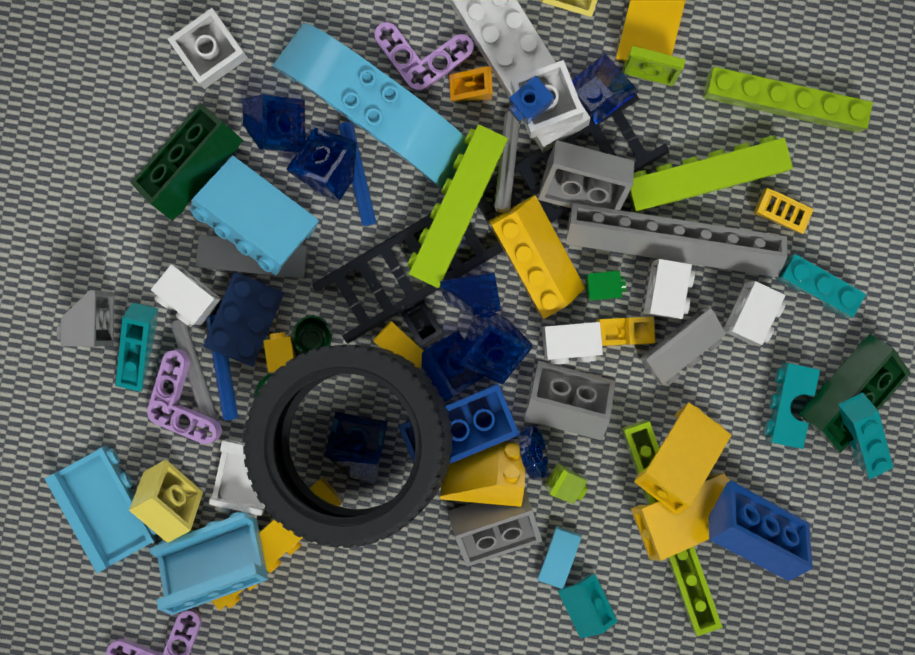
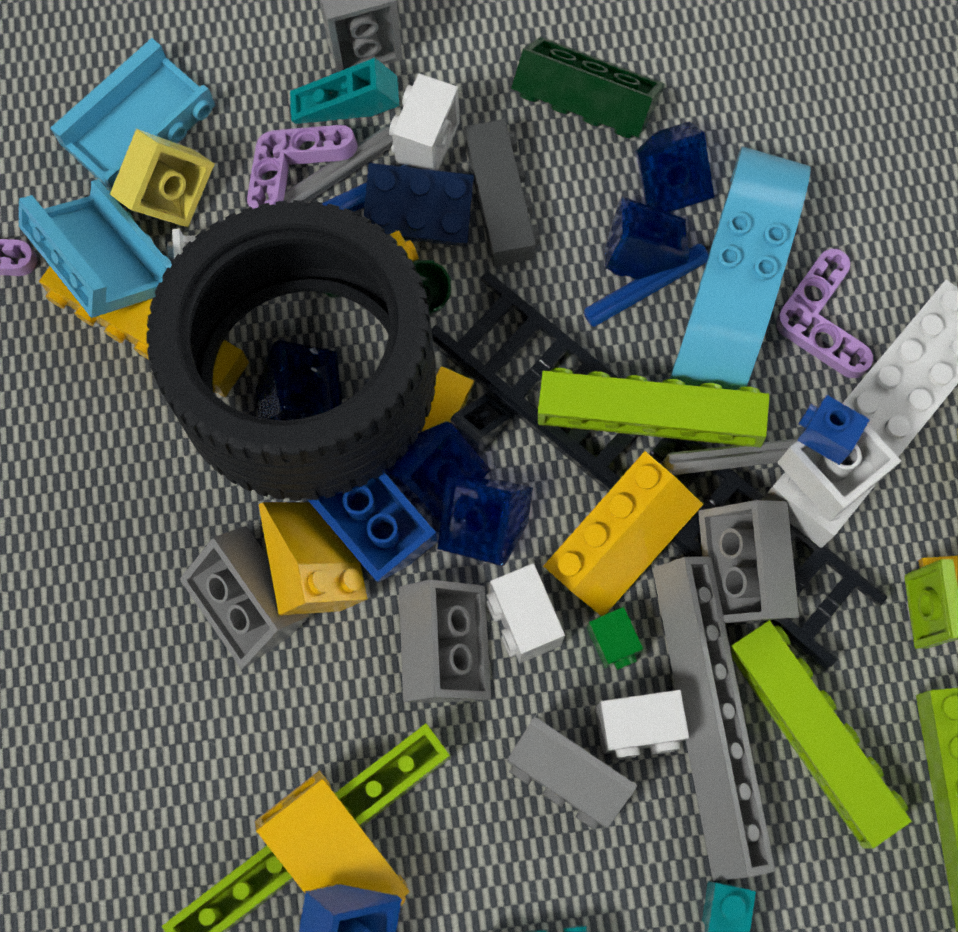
camera: 75 degrees right, 15 degrees down
white brick [168,8,248,89] -> none
medium azure panel [190,155,319,275] -> none
clear blue slope [440,272,500,318] -> none
light orange slope [449,66,493,102] -> none
clear blue tile [519,426,549,480] -> none
medium azure slope [537,526,582,589] -> none
lime slope [545,462,588,504] -> none
teal panel [558,573,618,638] -> none
clear blue slope [571,54,638,125] -> none
yellow slope [596,317,655,346] -> none
yellow panel [634,402,731,515] -> none
white brick [724,281,786,345] -> none
yellow slope [753,188,814,234] -> none

